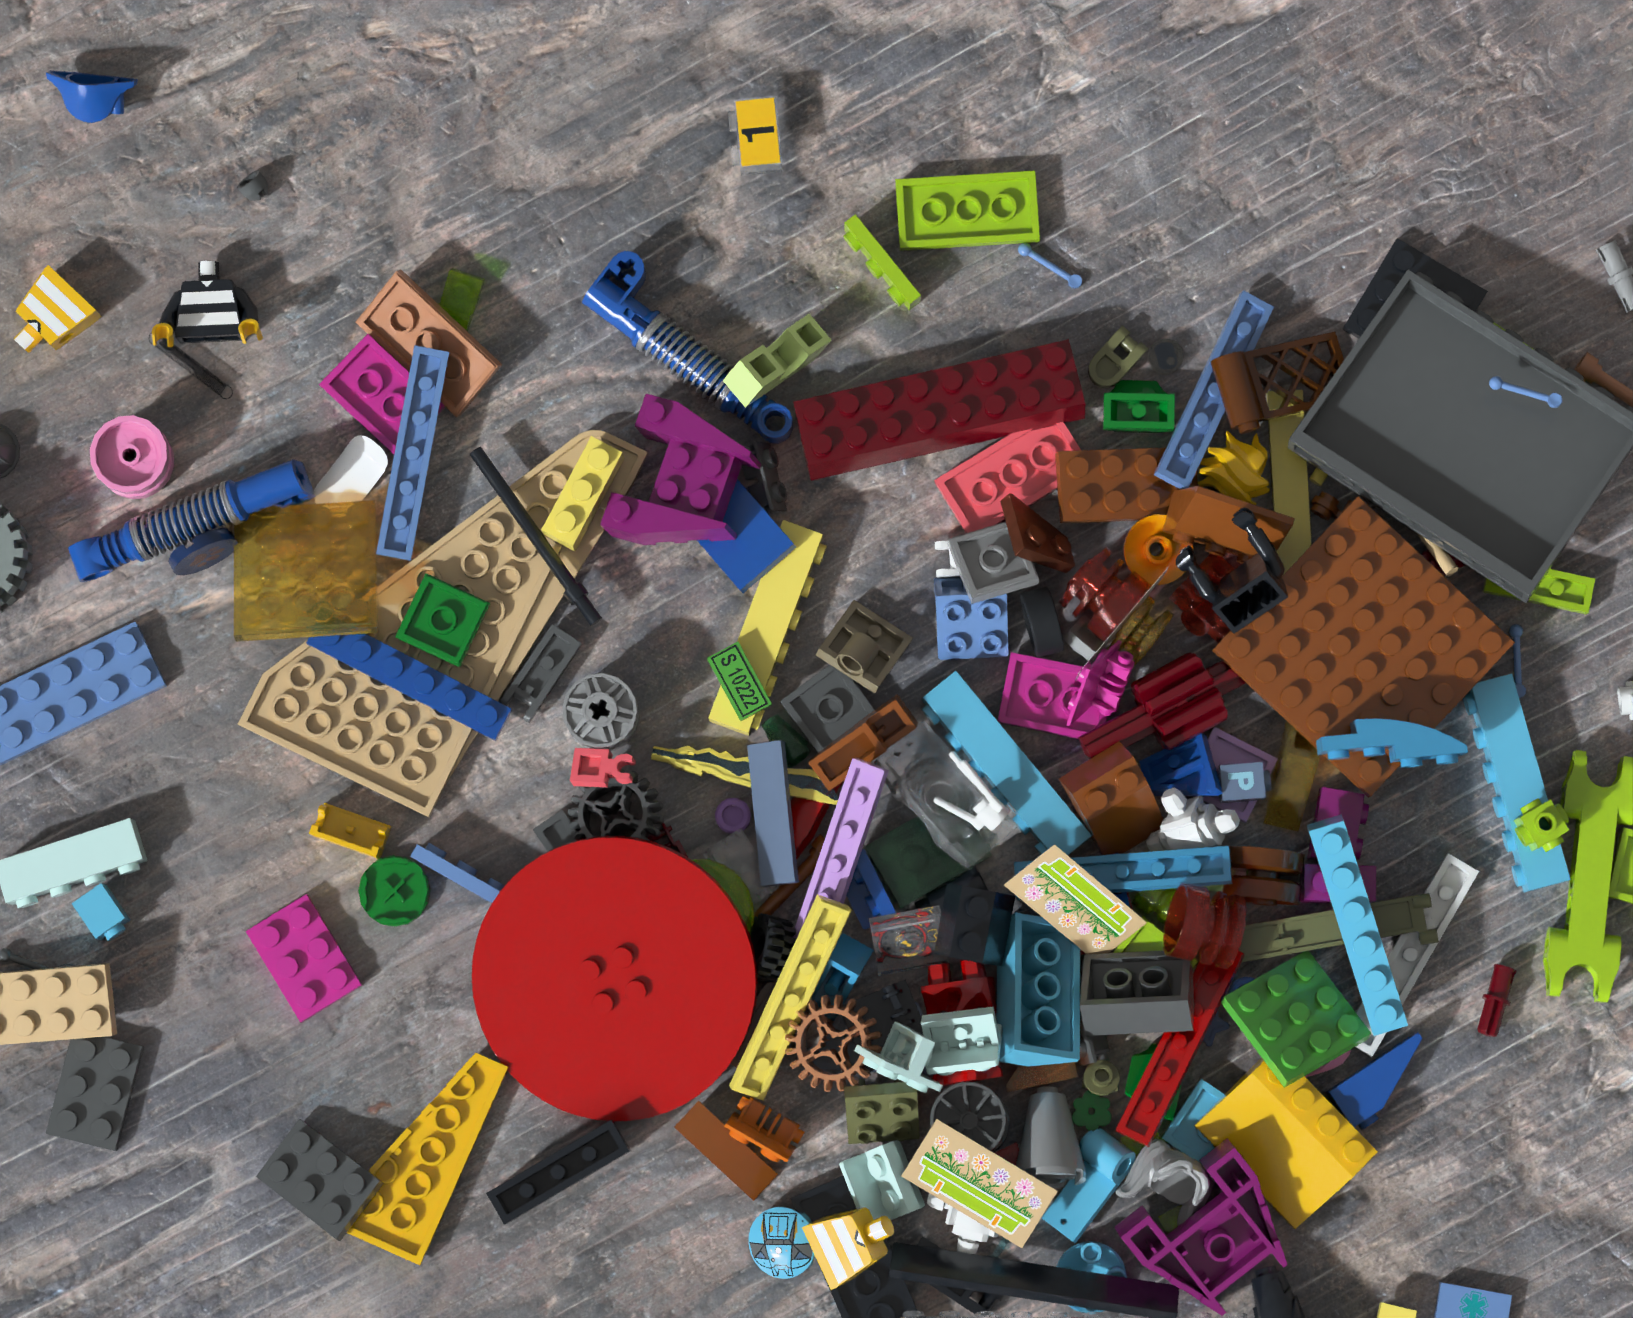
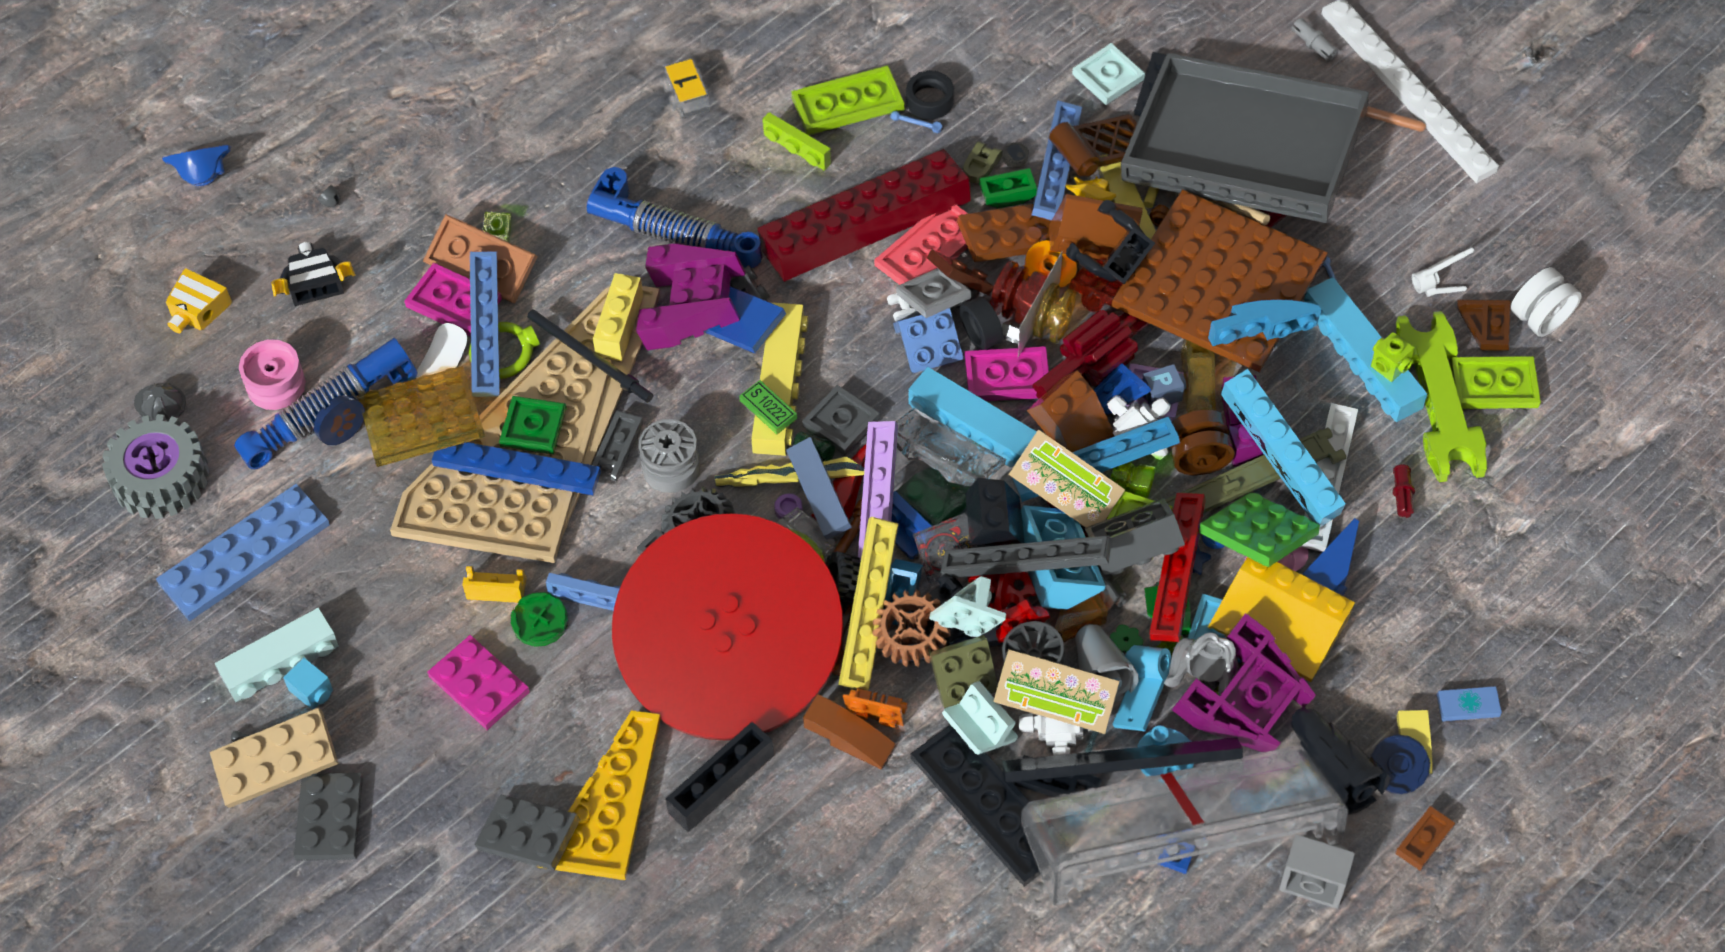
camera: 15 degrees left, 25 degrees down
black piece [149,332,233,399] -> none
coral plate [570,748,636,788] -> none
yellowish green arch [723,314,832,408] -> none
medium azure dish [748,1207,815,1279] -> none
yellow torso [802,1207,894,1290] -> none
dark orange slope [808,694,918,791] -> none
dark tan plate [816,600,913,693] -> none
light aqua bracket [921,1007,1003,1075] -> none
white plant [934,751,1010,831] -> none
dark pink hinge [1066,640,1134,726] -> none
olive plate [1082,1060,1120,1096] -> none
clear red wheel [1163,883,1247,969] -> none
lime plate [1482,569,1595,615] -> none
medium blue hinge [1489,376,1562,408] -> none
none -> lime piece [469,322,540,379]
none -> black tyre [906,70,954,120]
none -> dark grey tile [940,535,1112,578]
none -> light aqua plate [1073,43,1145,105]

